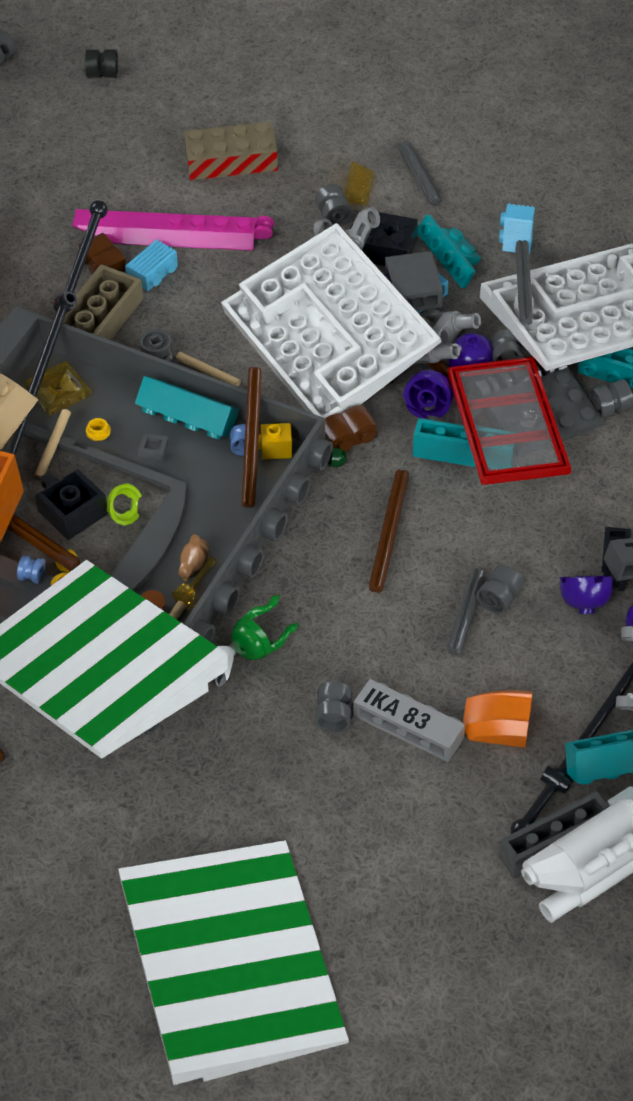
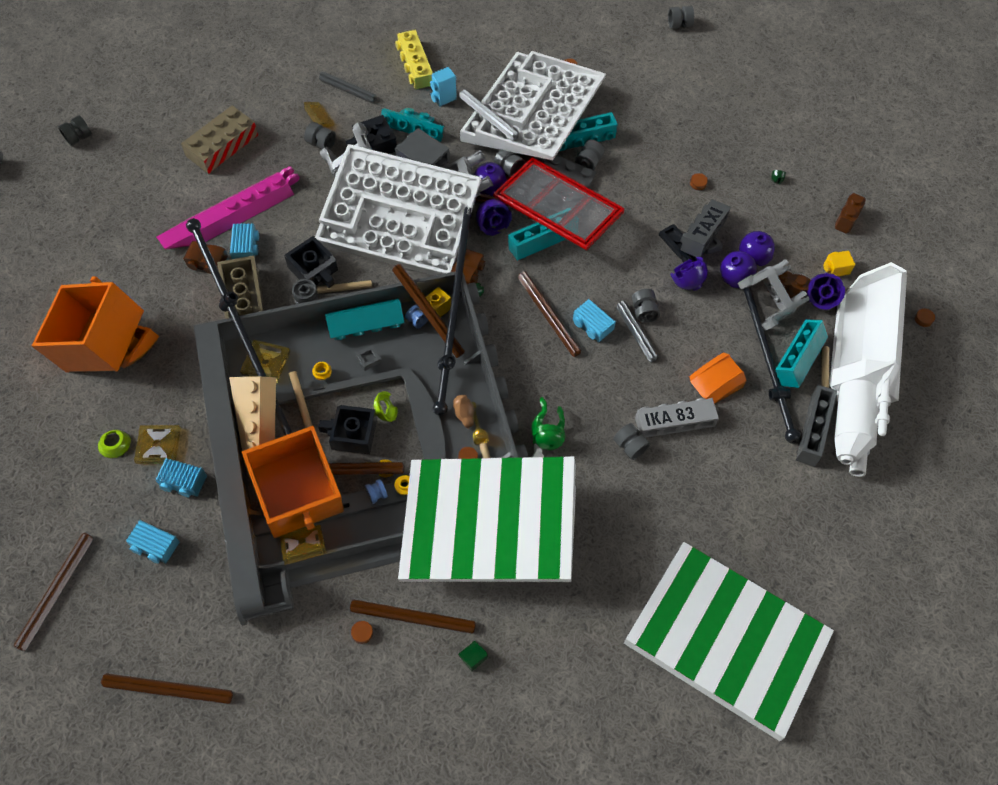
camera: 45 degrees left, 10 degrees up
none -> black hinge [284,236,338,288]
none -> light yellow brick [396,30,433,89]
none -> black bar [433,206,471,416]
none -> medium azure brick [573,299,616,342]

